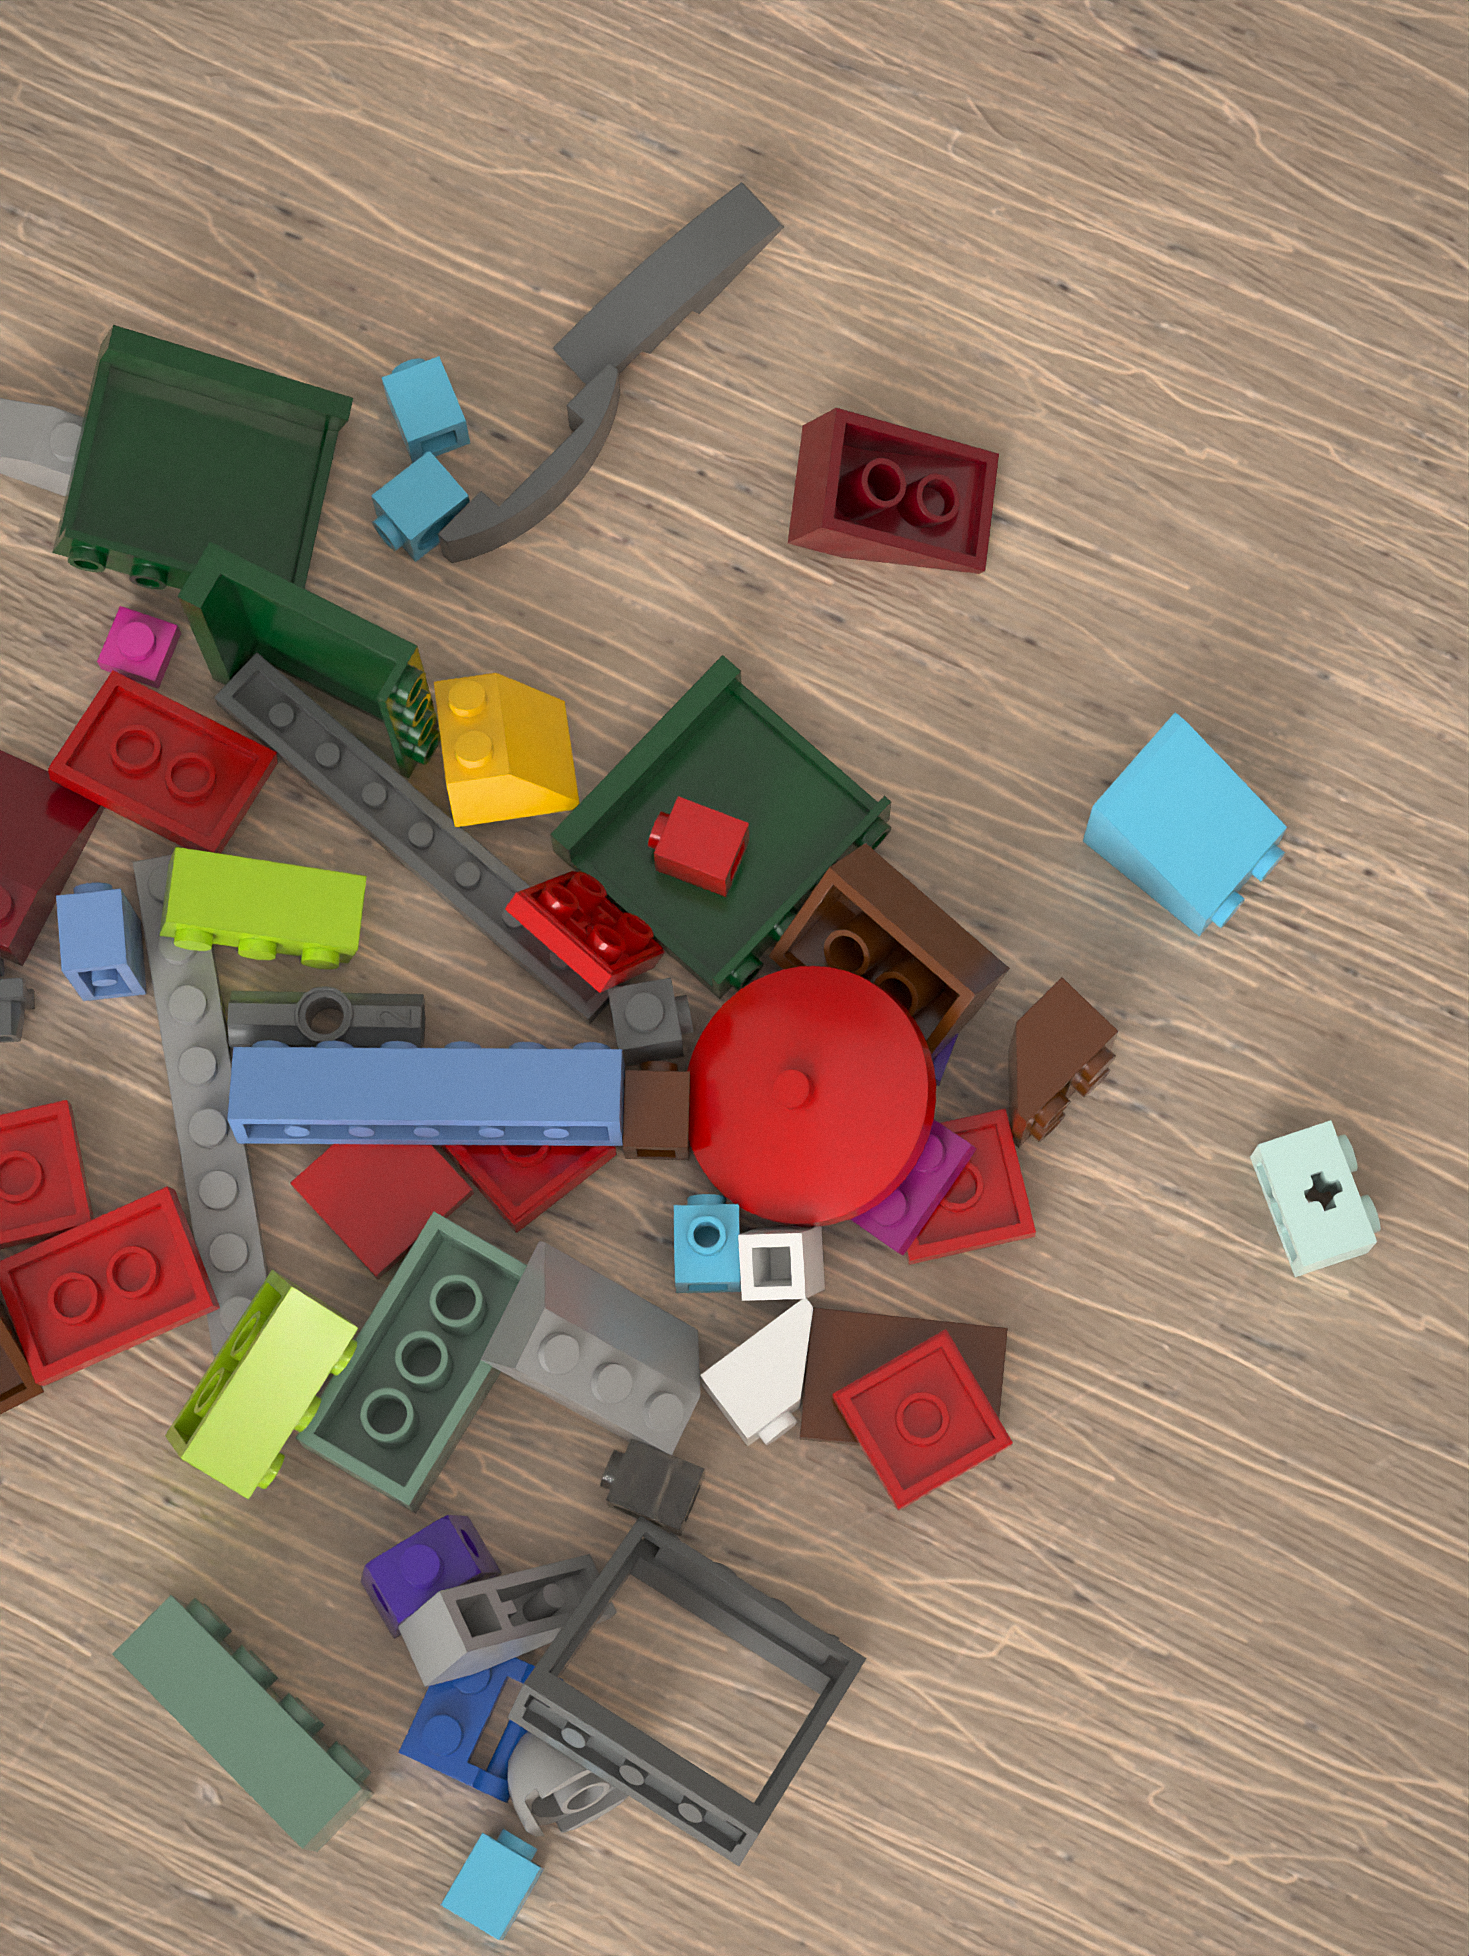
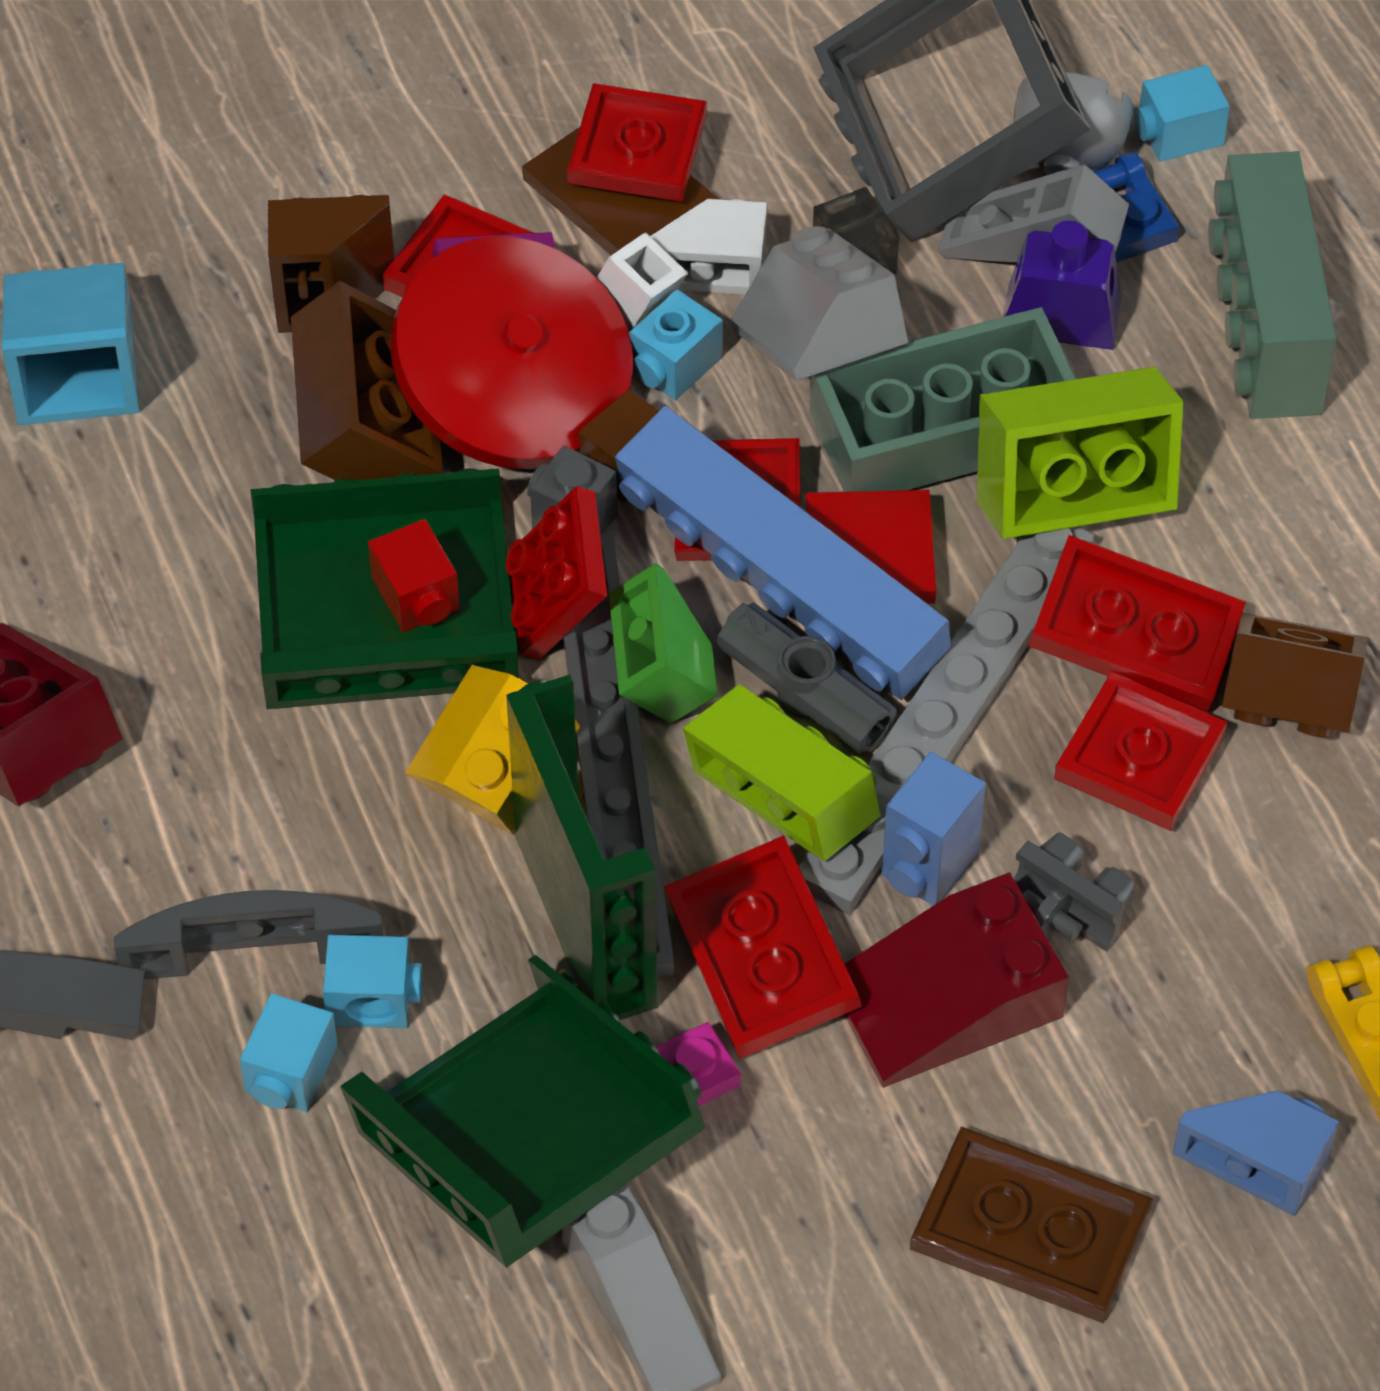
camera: 140 degrees left, 20 degrees down
light aqua brick [1250,1120,1381,1277] -> none
none -> bright green slope [609,563,718,724]

